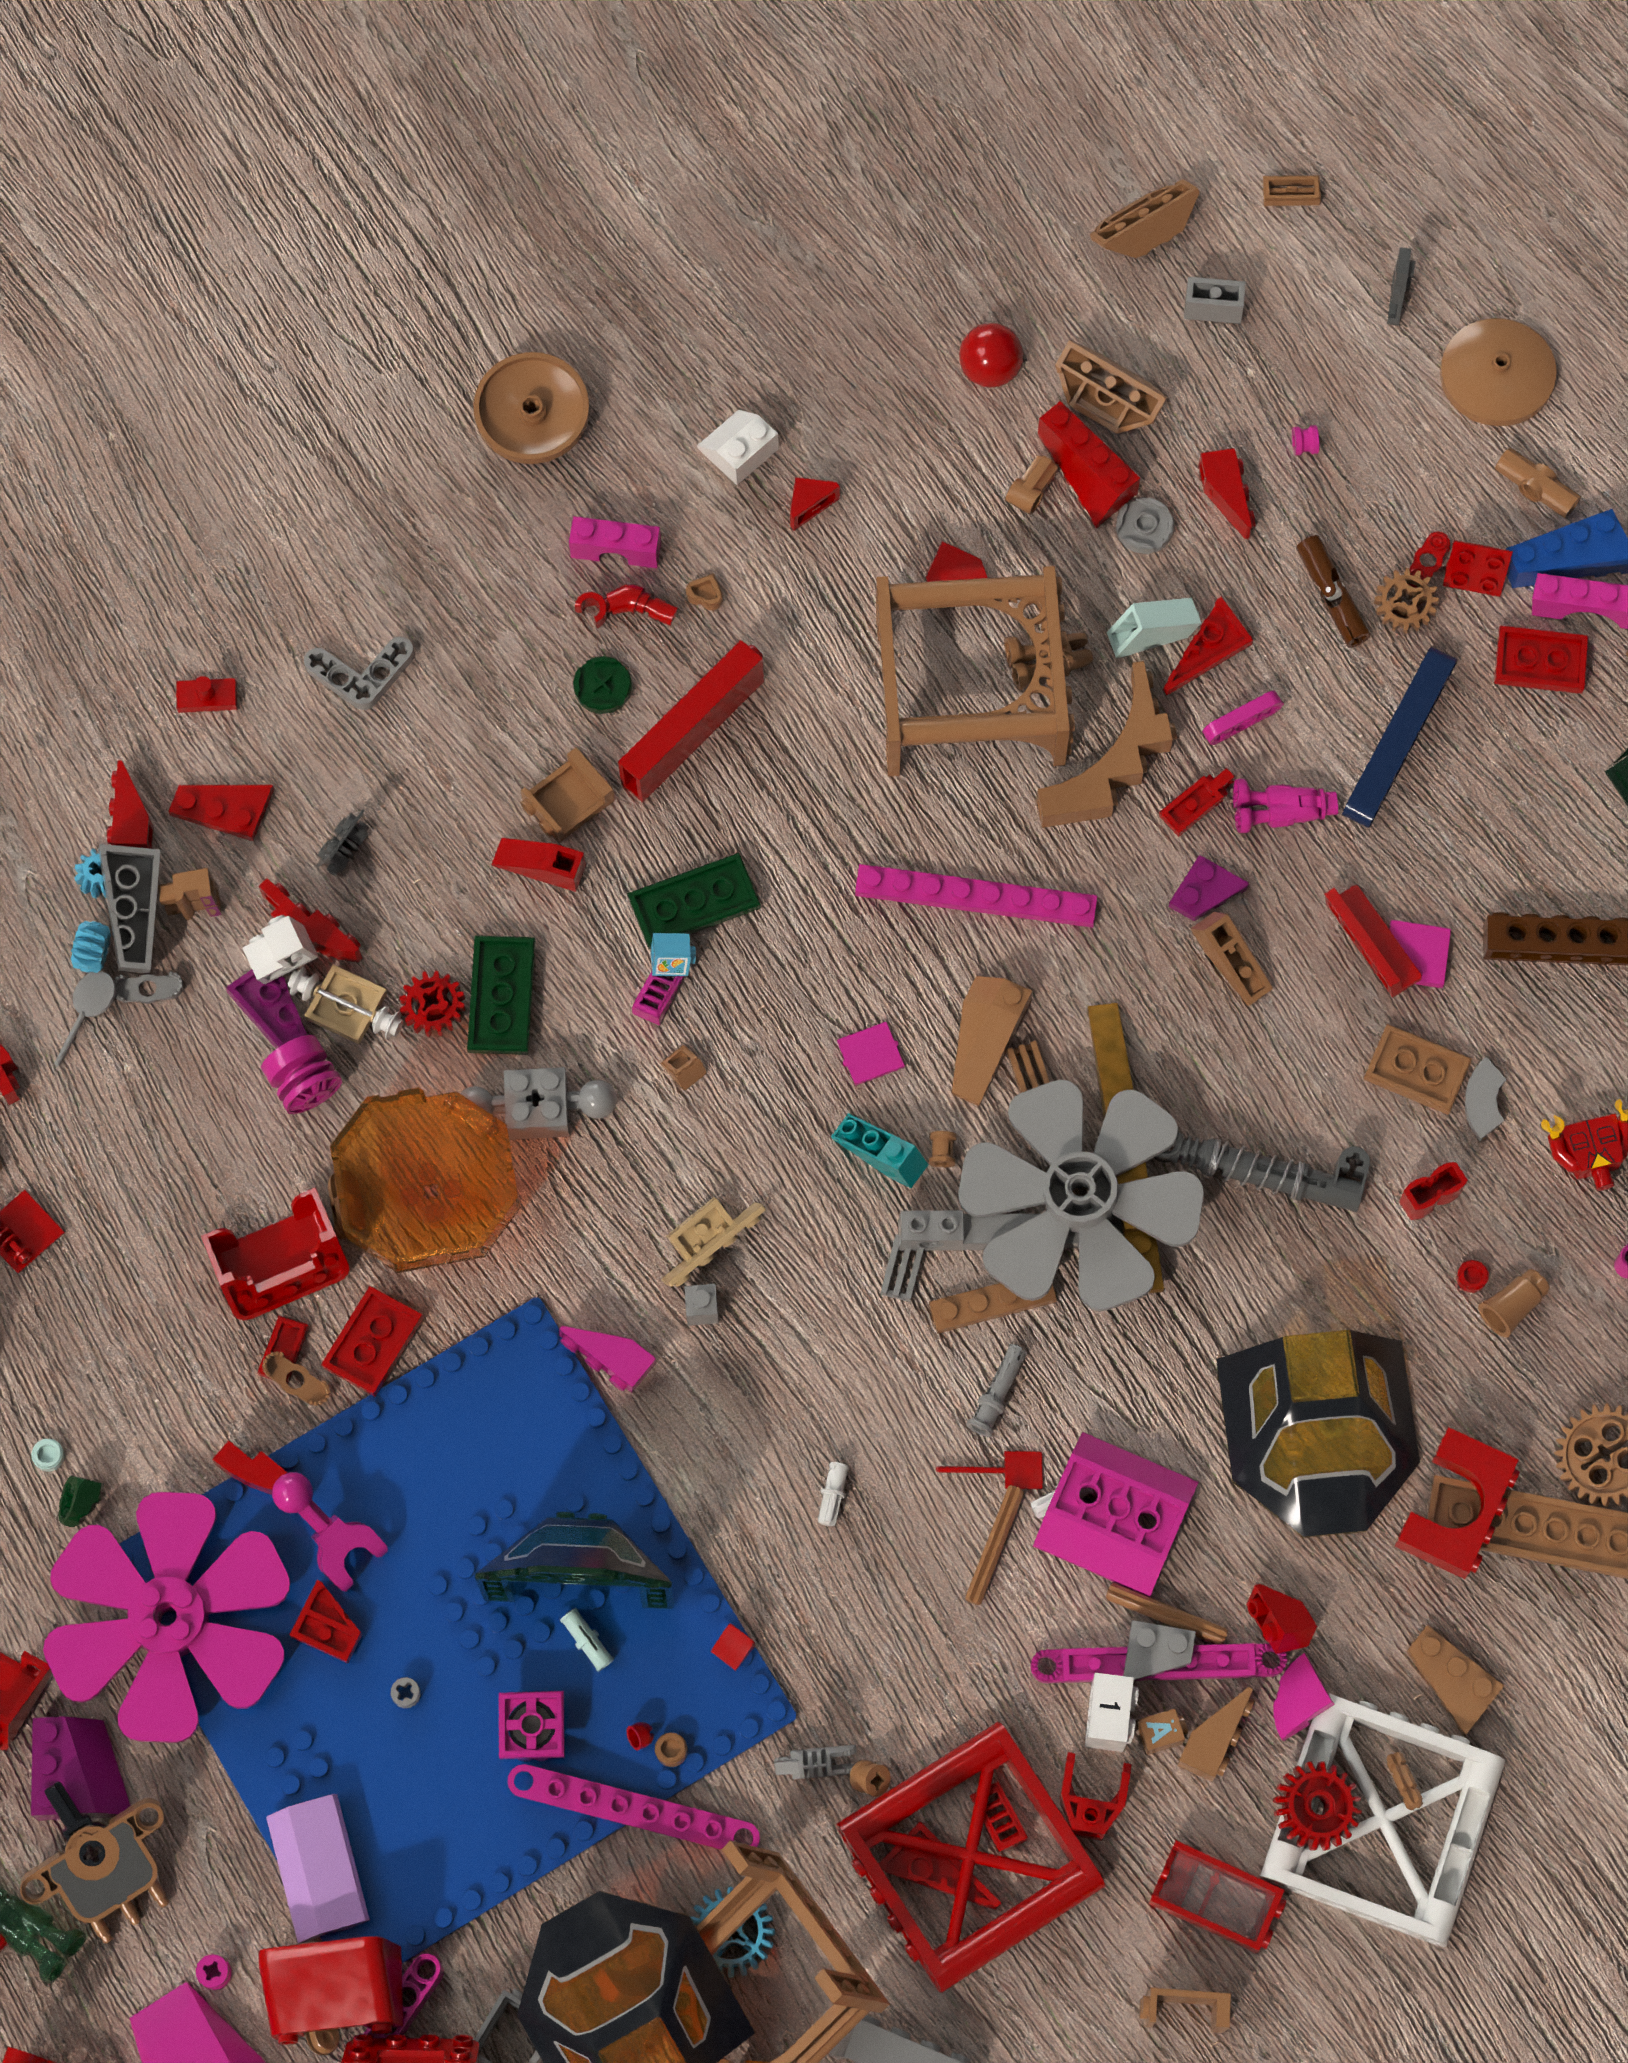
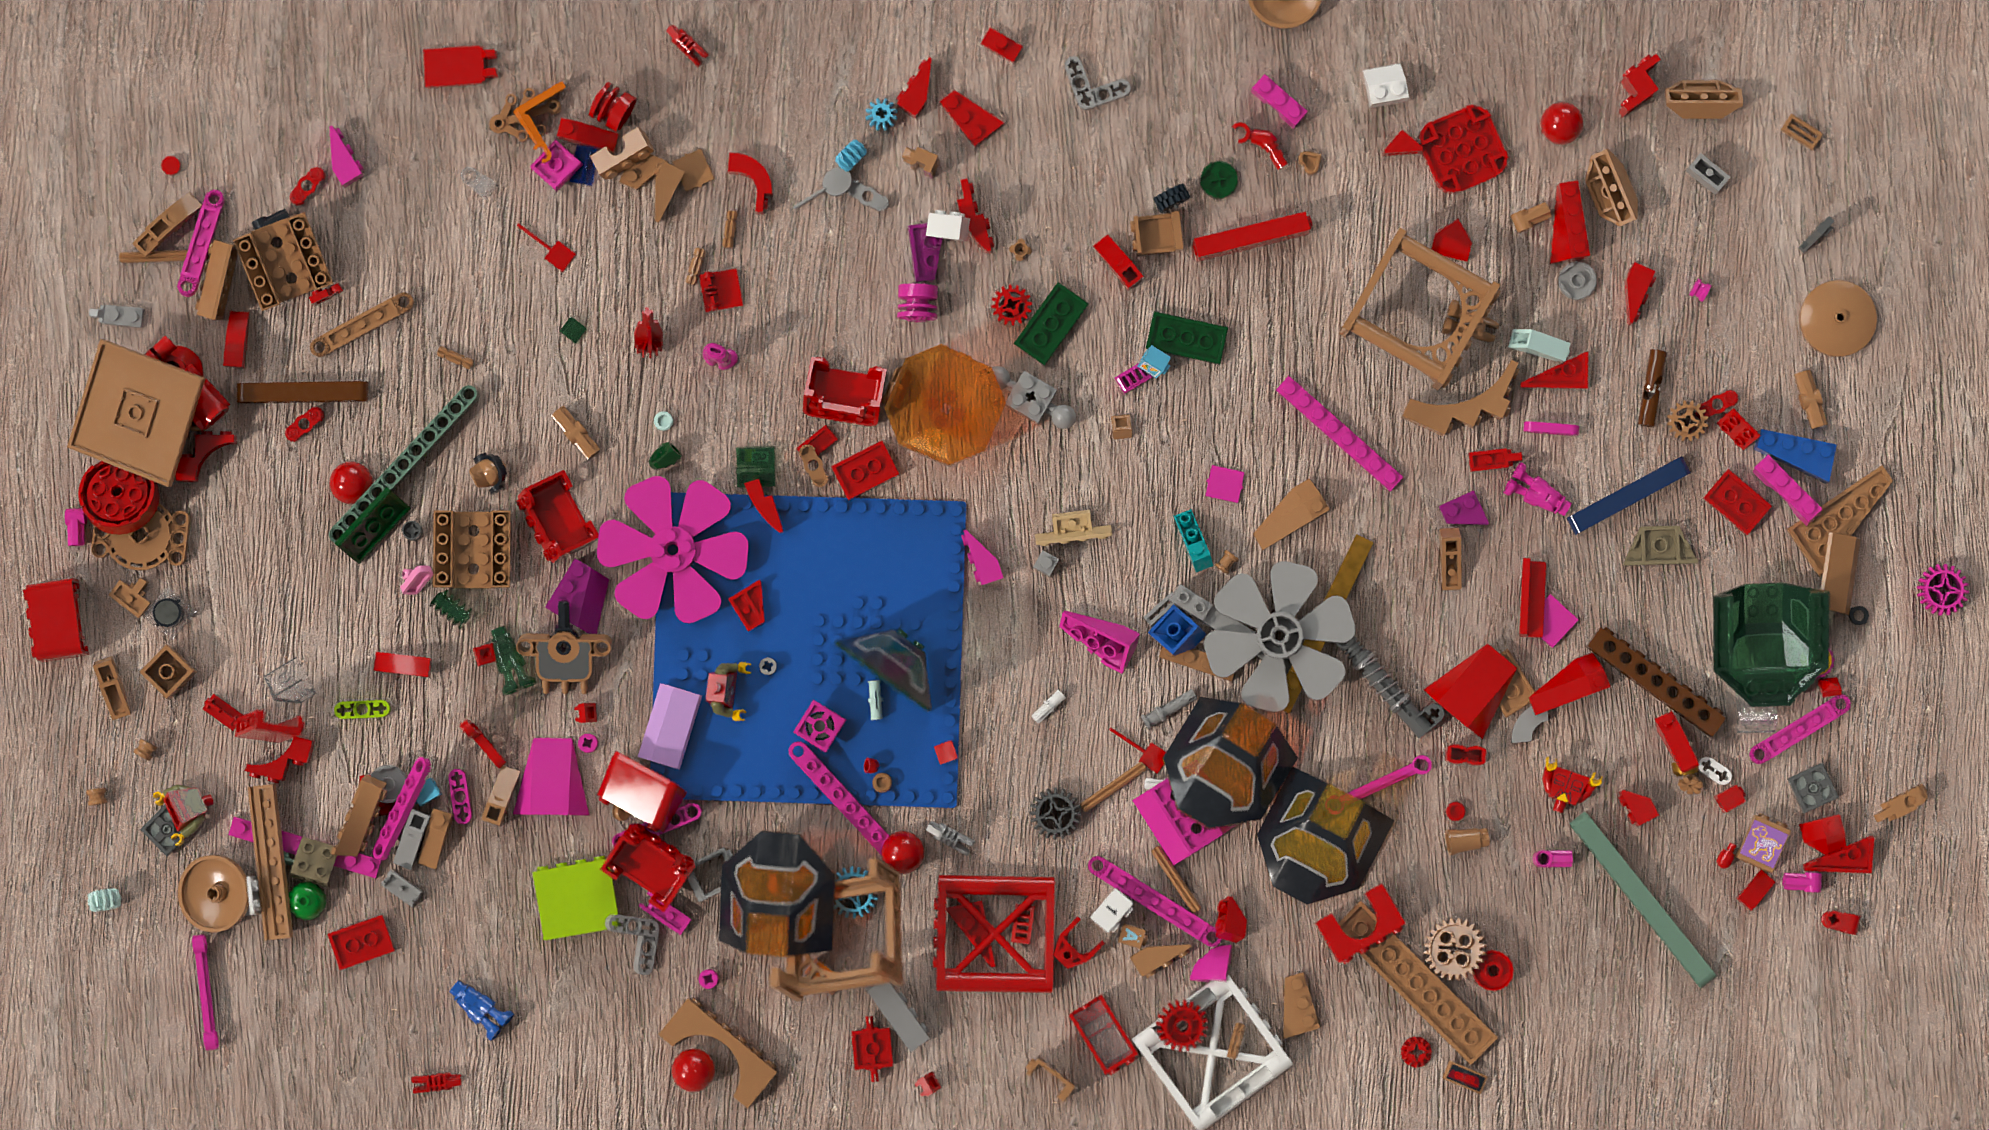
camera: 35 degrees right, 15 degrees up
light grey wedge [98,844,161,973] -> none
dark pink piece [272,1472,388,1592] -> none
tan plate [288,964,404,1044] -> none
dark grey hinge [316,809,369,876] -> none
medium nougat wheel [849,1760,891,1797] -> none
medium nougat tile [1006,1041,1050,1093] -> none
light grey wing [1123,1620,1196,1681] -> none
none -> red tile [574,703,597,723]
none -> dark pink piece [703,343,738,370]
none -> torso [706,662,752,721]
none -> clear green slope [736,446,776,487]
none -> red piece [881,831,925,874]
none -> medium nougat plate [1009,239,1032,261]
none -> dark grey gear [1029,788,1081,840]
none -> dark pink wedge [1059,610,1140,674]
none -> blue slope [1148,604,1207,656]
none -> black wheel [1153,183,1191,213]
none -> windscreen [1163,697,1298,830]
none -> dark pink piece [1324,755,1432,815]
none -> red tile [1419,104,1508,194]
none -> red wedge [1424,643,1517,739]
none -> red wedge [1528,653,1611,715]
none -> red bracket [1618,54,1661,117]
none -> dark tan wing [1623,525,1698,566]

